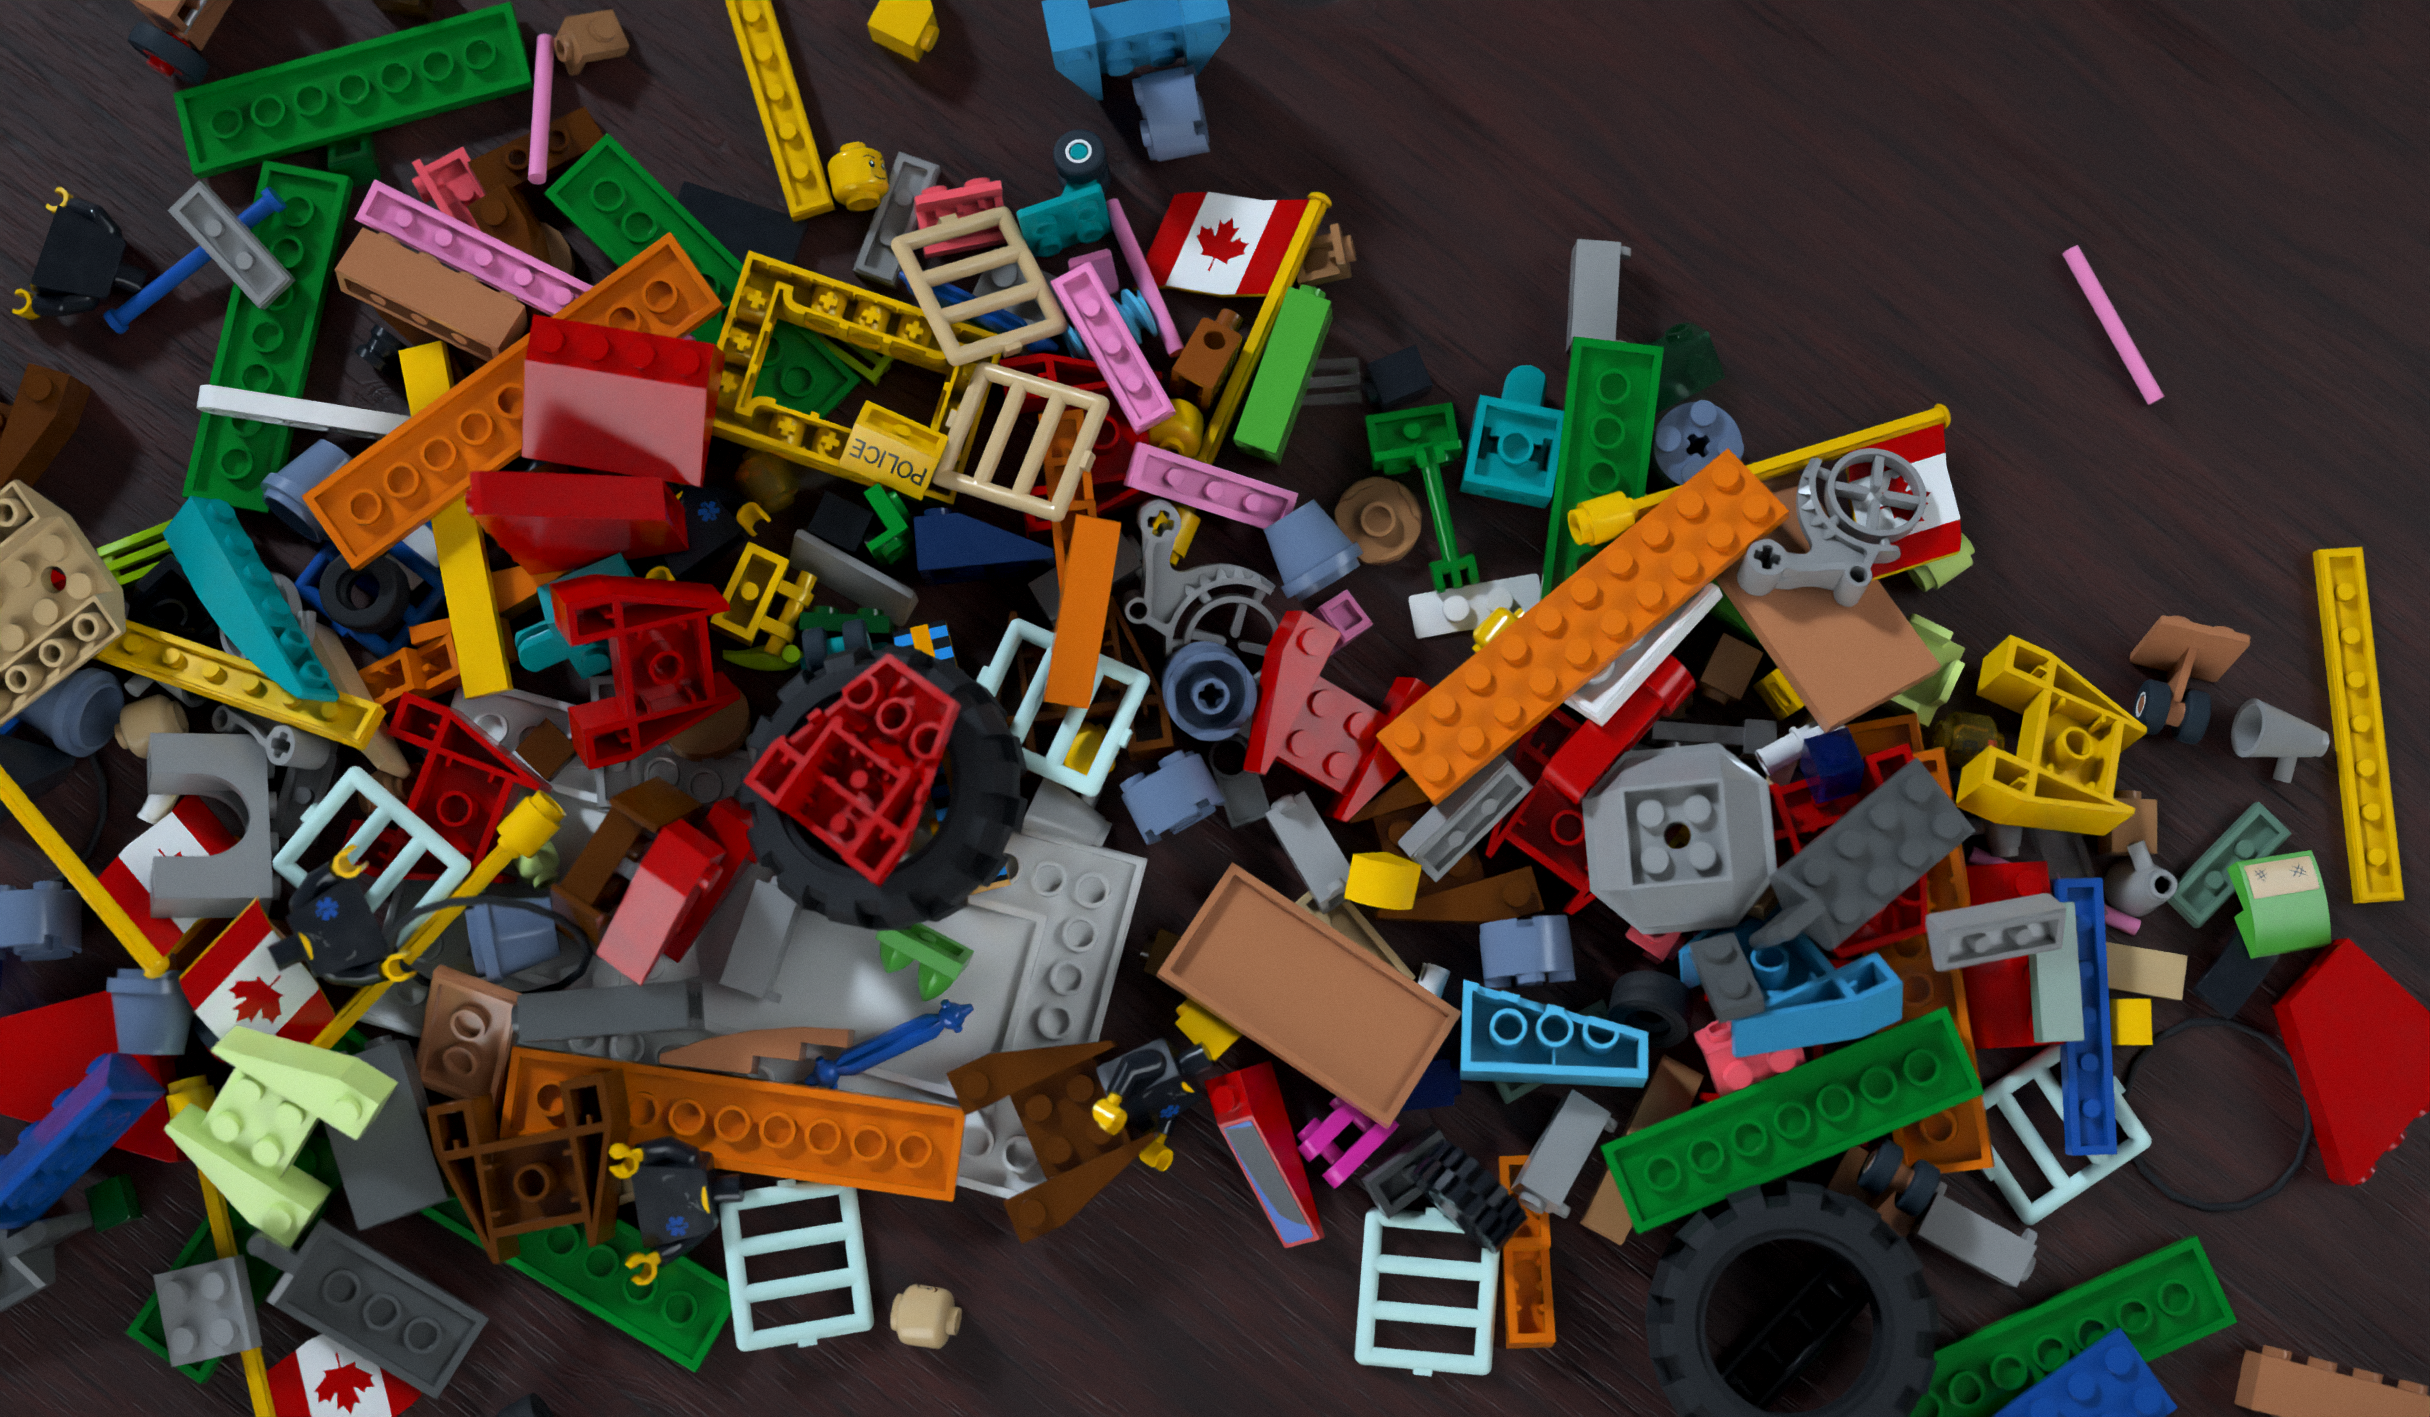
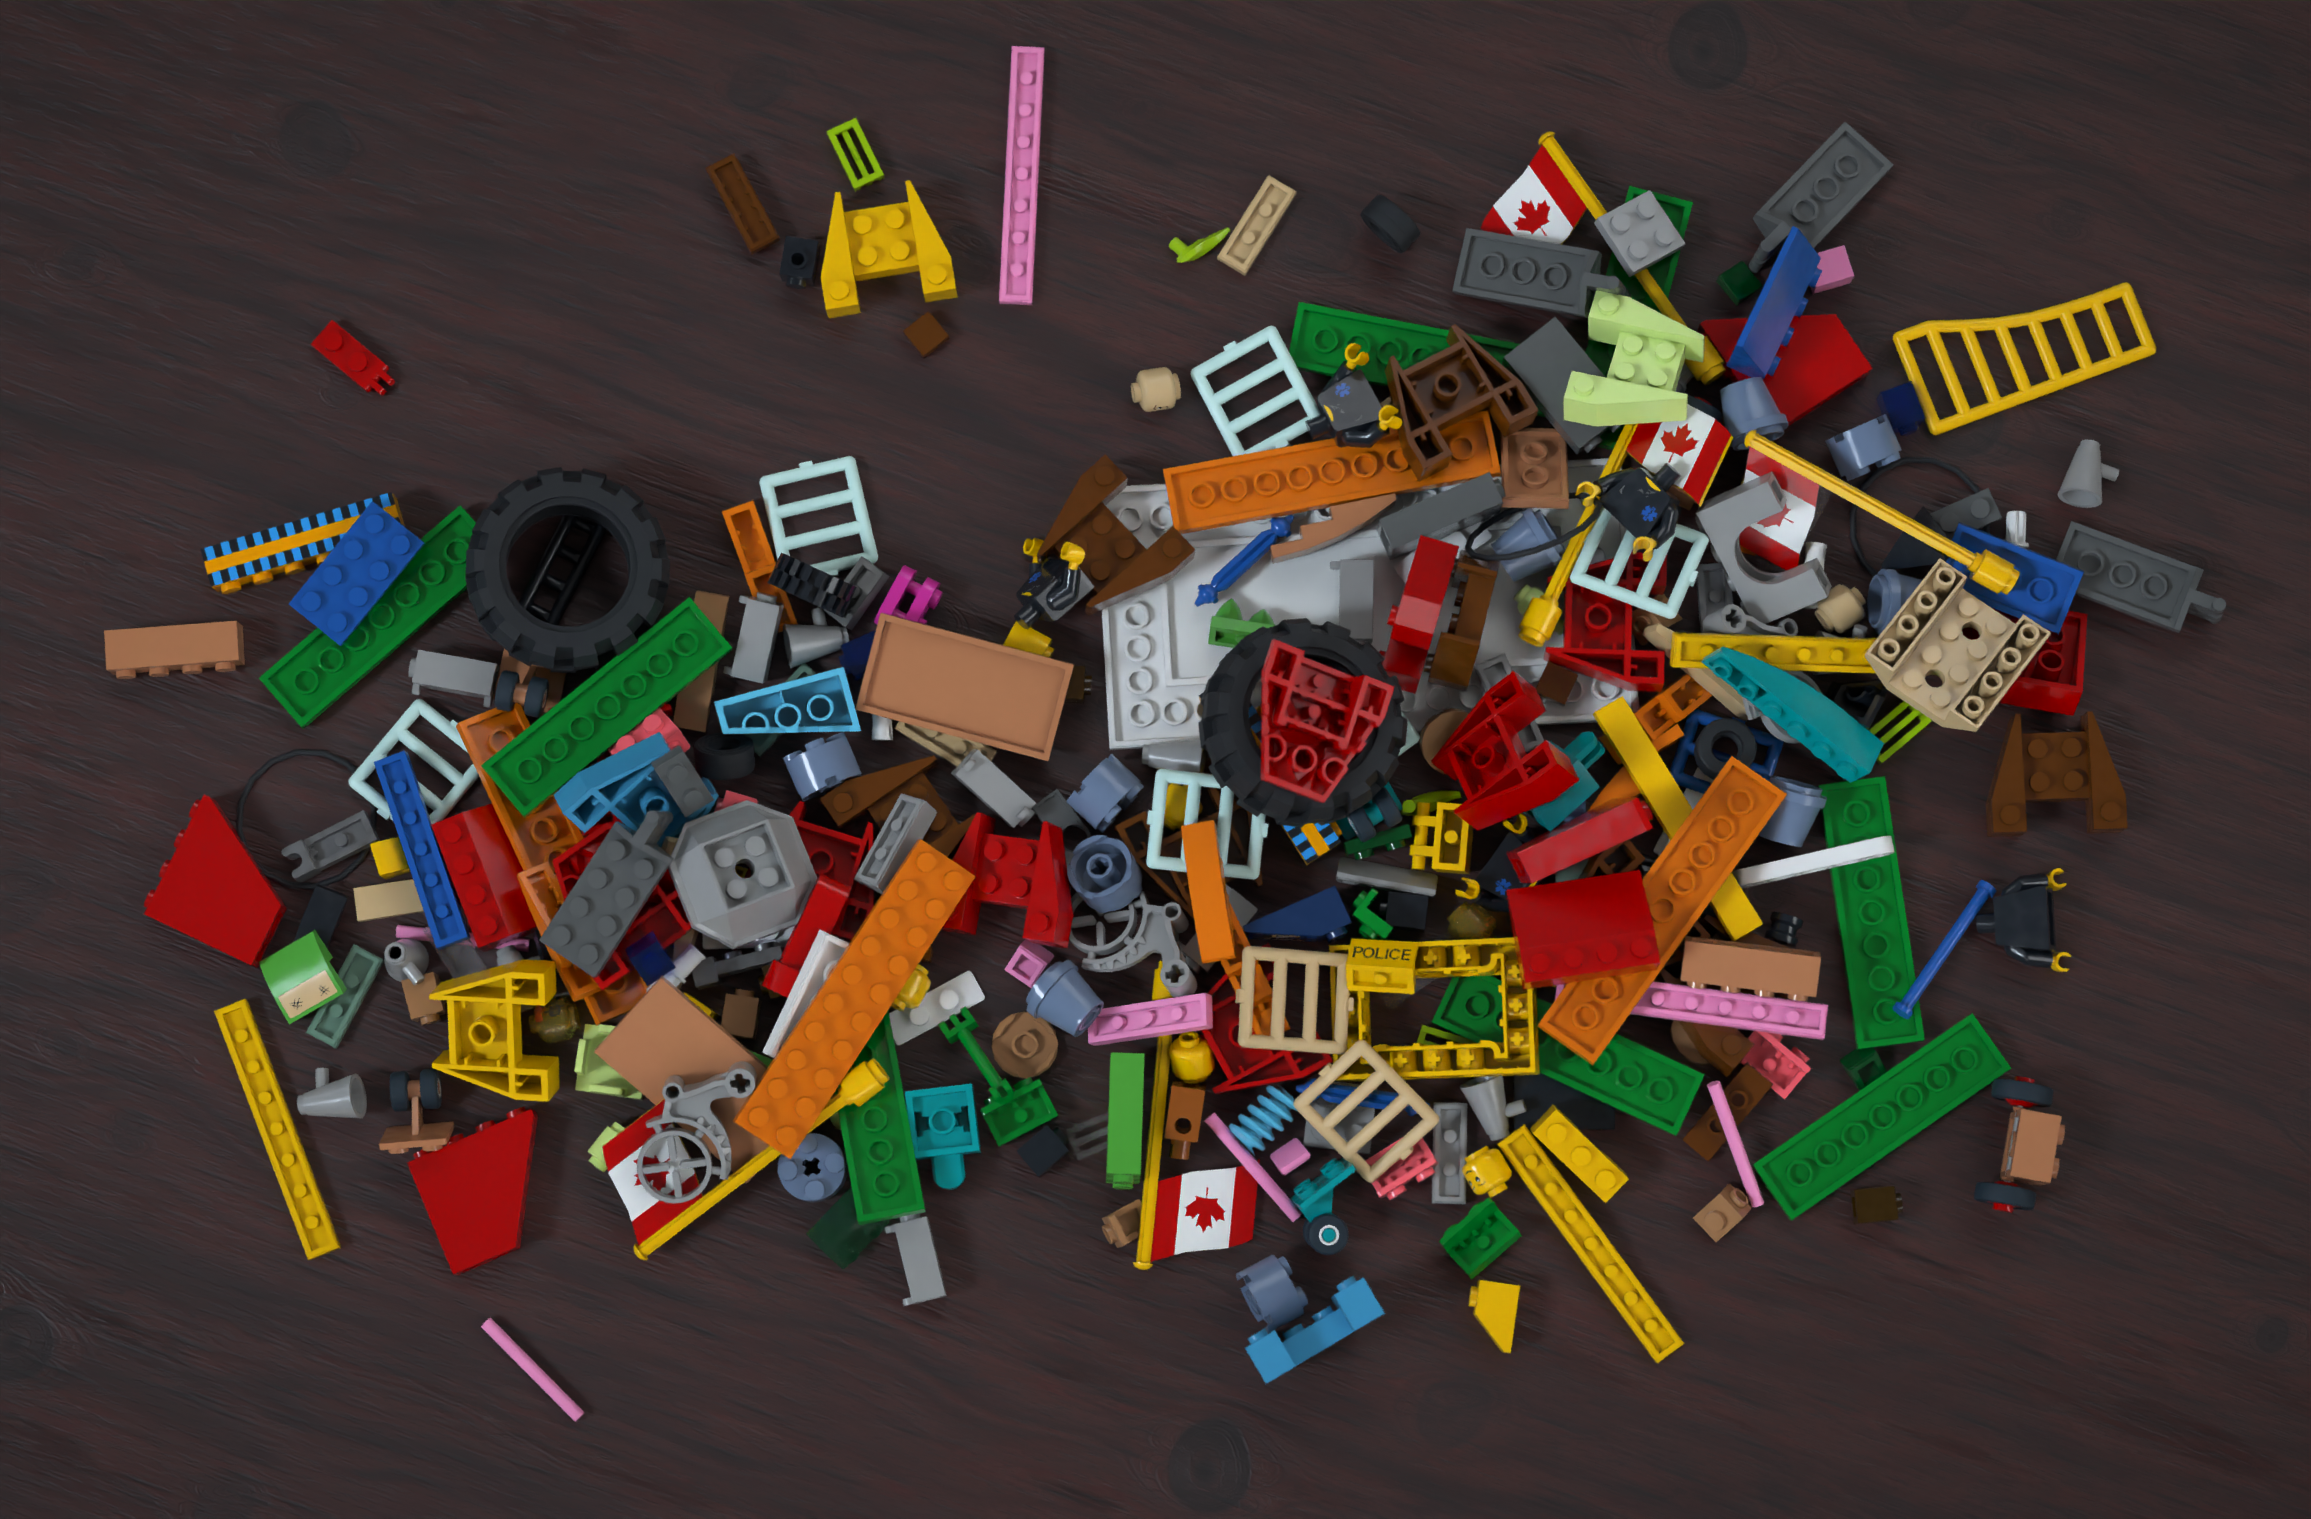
camera: 165 degrees right, 0 degrees up
light grey tile [168,180,296,310] -> none
bright pink tile [1050,261,1176,435] -> none
red slope [1204,1061,1325,1248] -> none
yellow brick [1344,852,1422,910] -> none
light grey slope [1926,893,2066,972] -> none
sand green tile [2028,902,2085,1043] -> none
none -> flat silver plate [281,810,380,882]
none -> red slope [407,1106,538,1275]
none -> light grey piece [783,608,849,668]
none -> green bracket [1439,1197,1522,1280]
none -> light grey piece [1459,1076,1527,1141]
none -> yellow arch [1530,1104,1629,1203]

